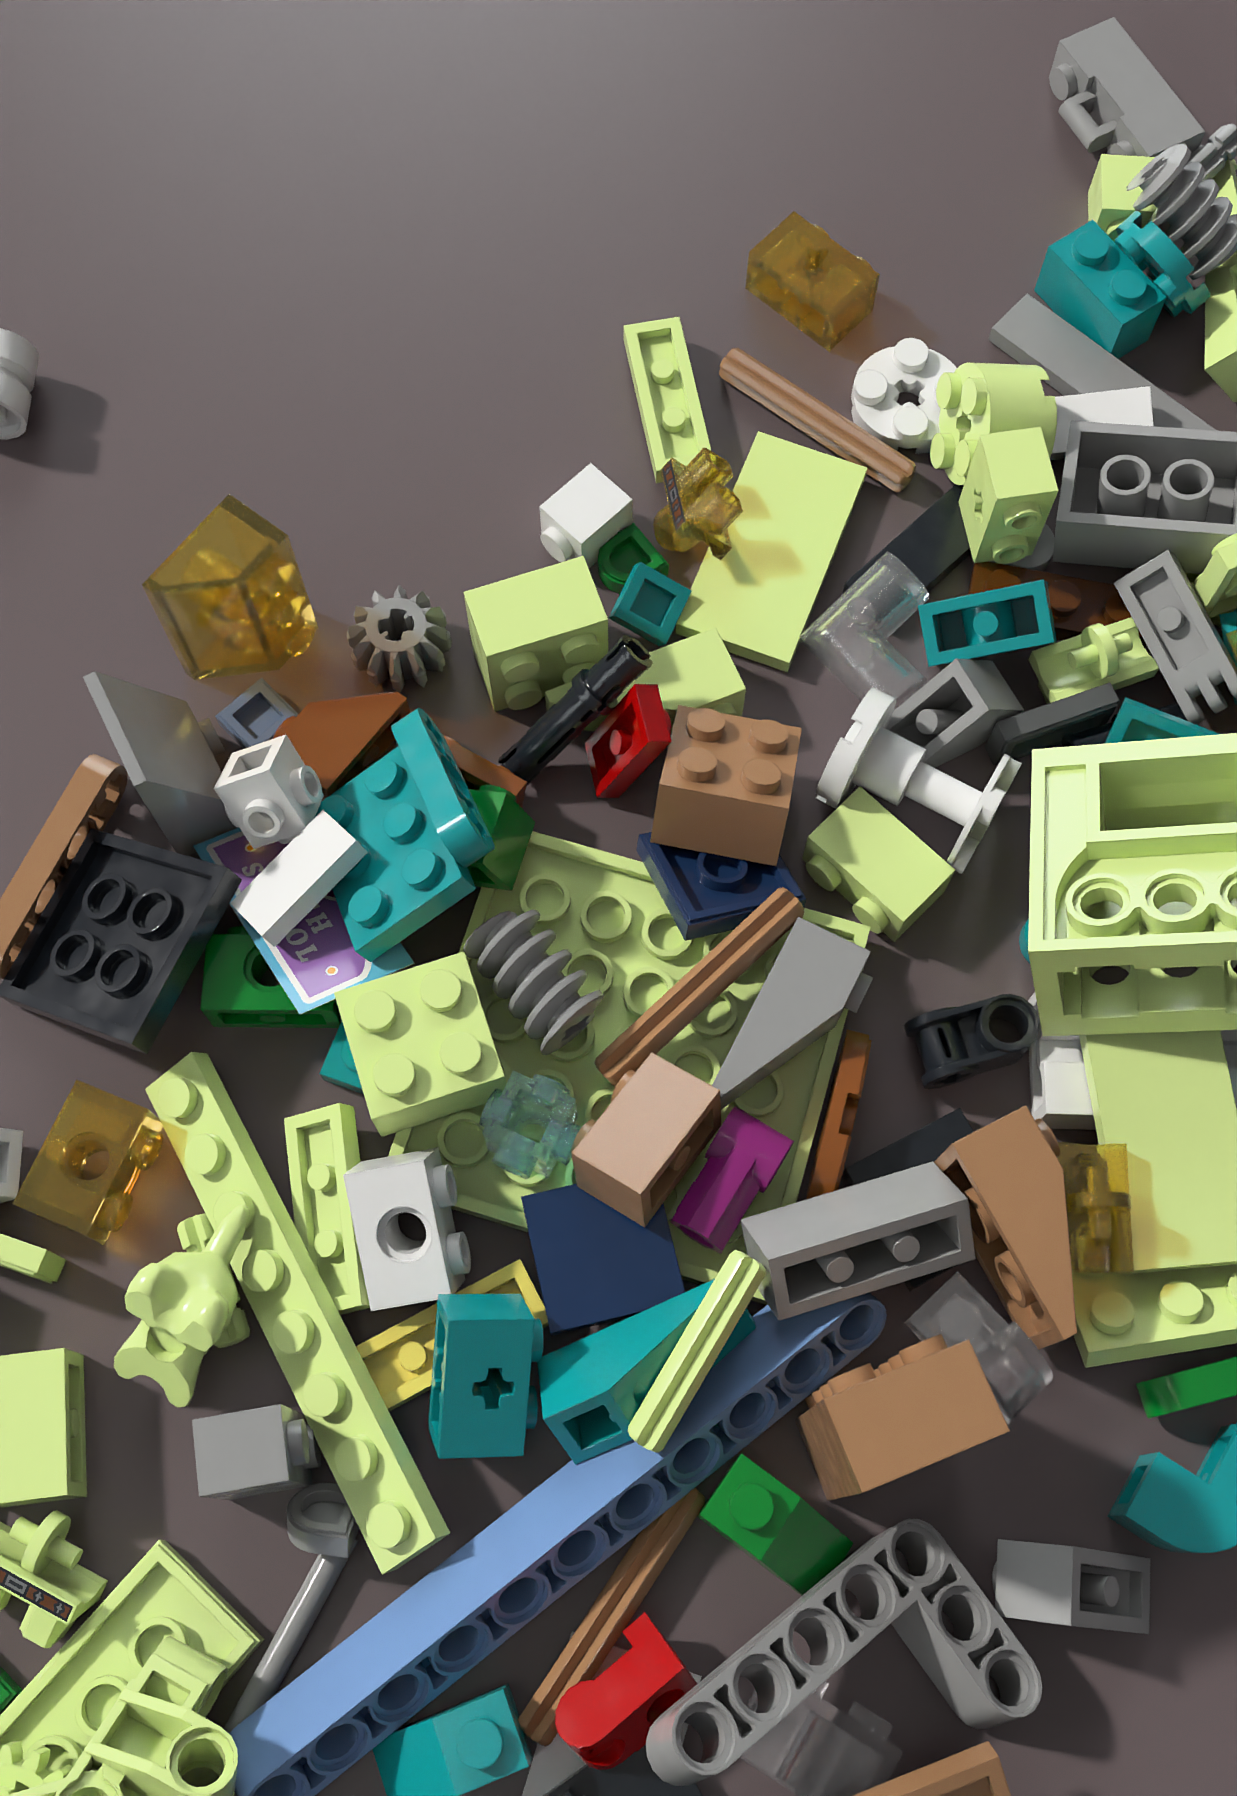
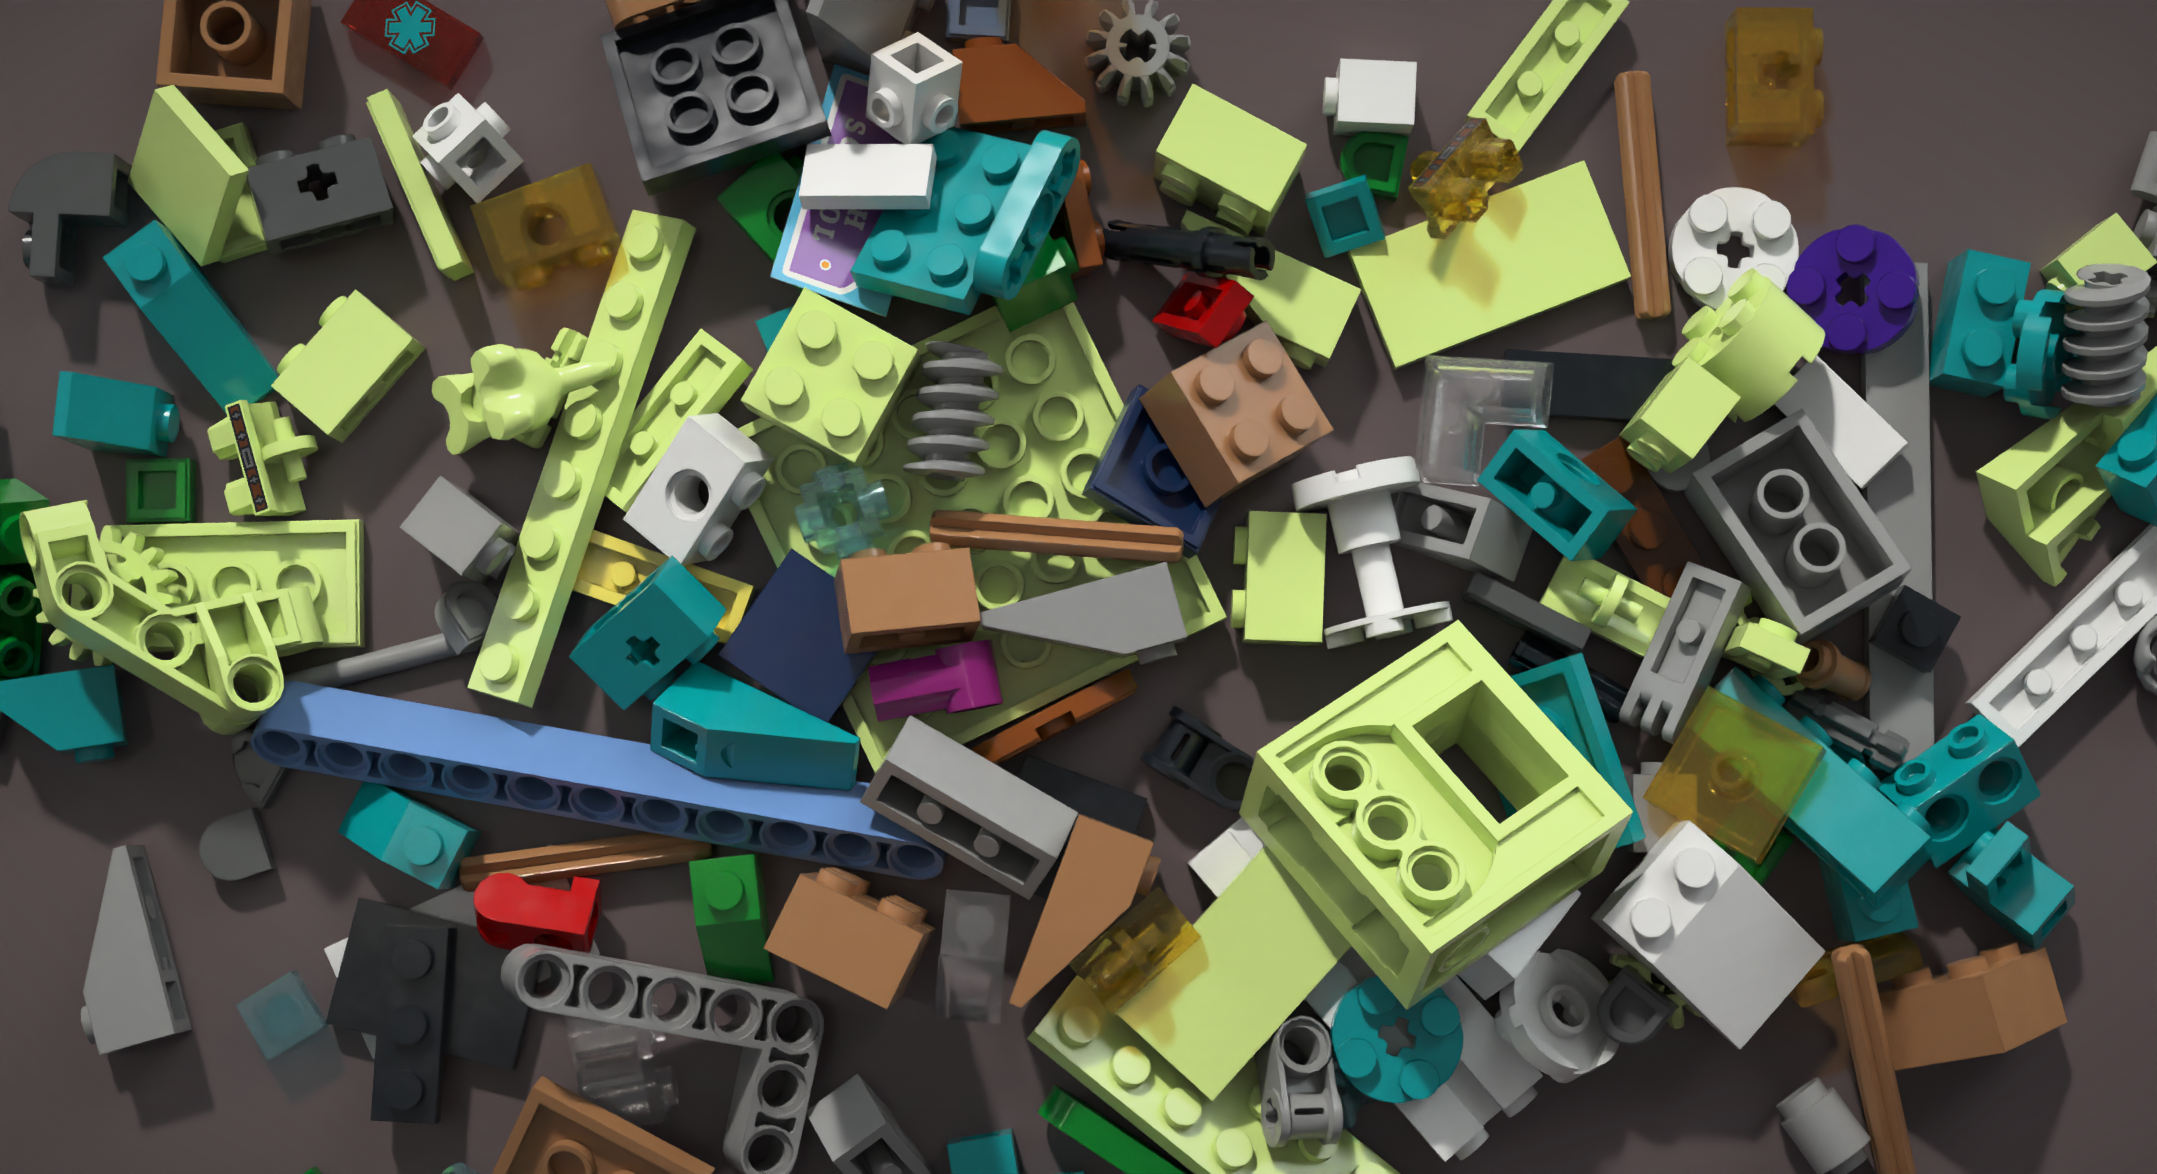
camera: 50 degrees right, 15 degrees up
yellowish green axle [628,1250,766,1453] -> none
none -> dark purple plate [1786,224,1920,355]

